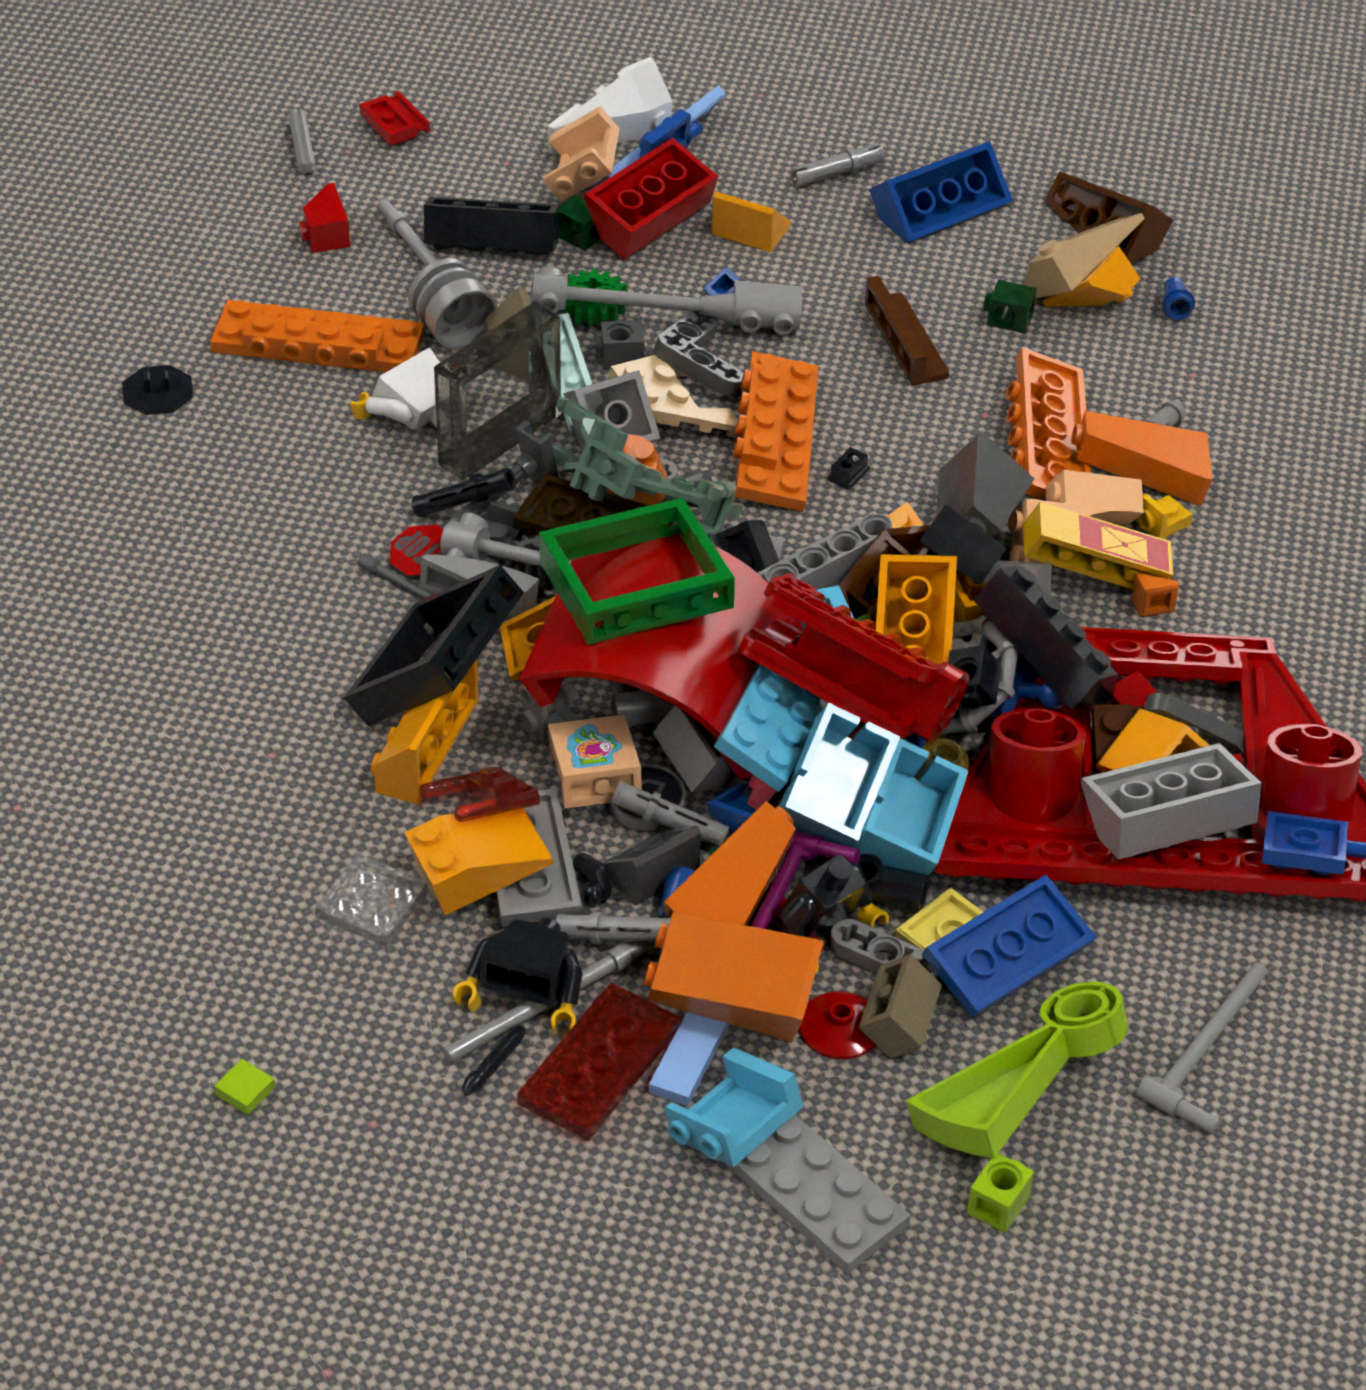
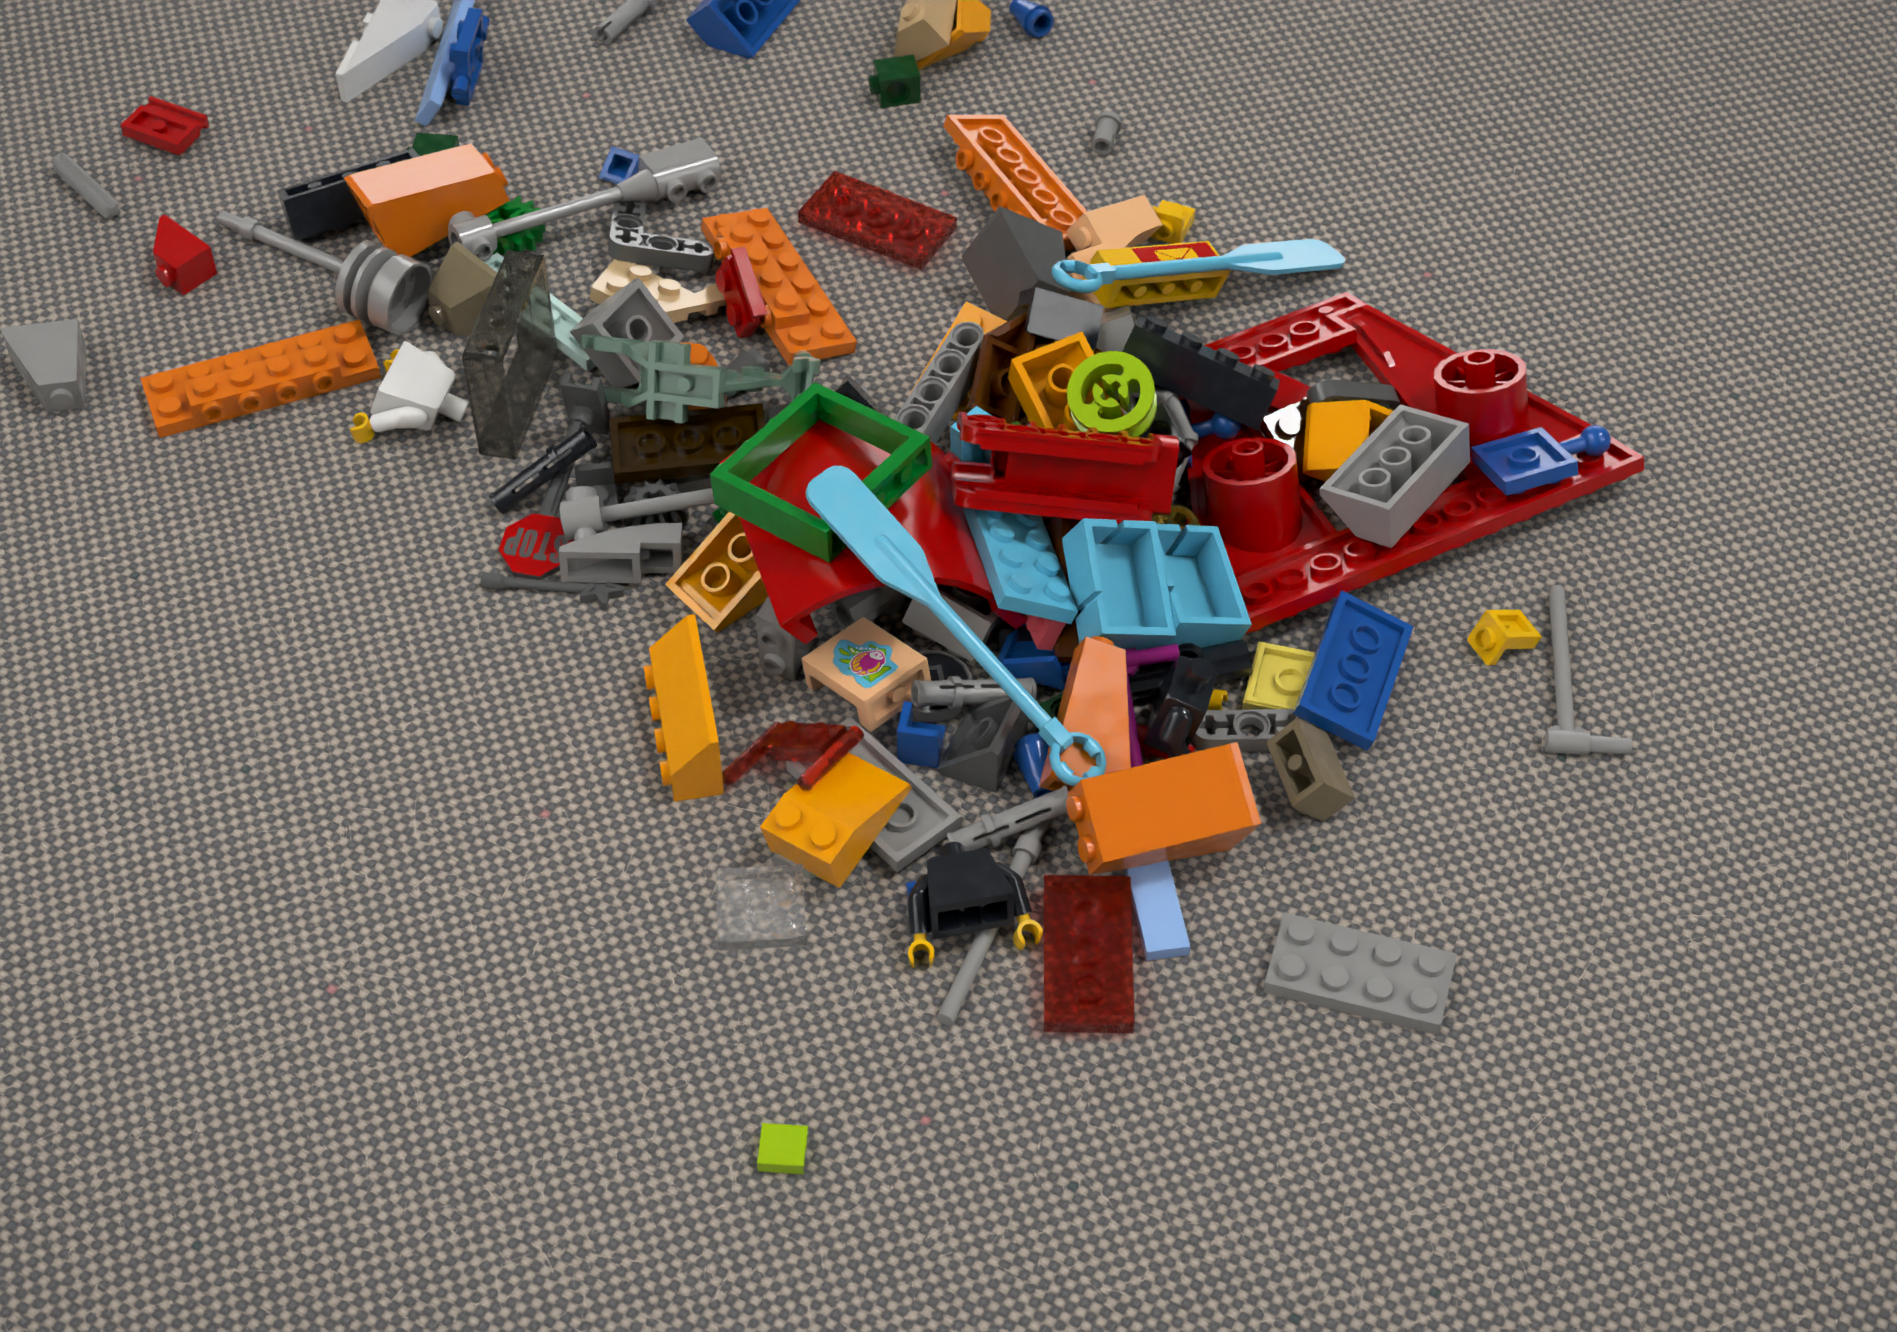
camera: 30 degrees left, 5 degrees up
black piece [122,365,193,415] -> none
black window [343,565,524,726] -> none
black piece [462,1025,526,1096] -> none
light nougat panel [543,106,620,202] -> none
black arm [573,853,612,906] -> none
red slope [584,137,719,260] -> none
dark grey brick [595,320,645,370] -> none
medium azure panel [664,1047,804,1167] -> none
light orange slope [712,191,792,252] -> none
red dish [799,991,876,1060] -> none
black piece [827,447,870,490] -> none
reddish brown panel [865,276,949,386] -> none
lime piece [906,981,1129,1159] -> none
lime brick [967,1153,1034,1233] -> none
orange slope [1071,411,1213,505] -> none
orange slope [1132,573,1179,617] -> none
none -> light grey slope [1,319,86,412]
none -> orange slope [344,143,510,257]
none -> red plate [716,247,768,338]
none -> clear red plate [798,171,957,270]
none -> medium azure piece [805,466,1107,787]
none -> blue panel [897,701,946,768]
none -> medium azure piece [1052,239,1345,293]
none -> lime wheel [1067,351,1157,437]
none -> yellow bracket [1467,609,1542,666]

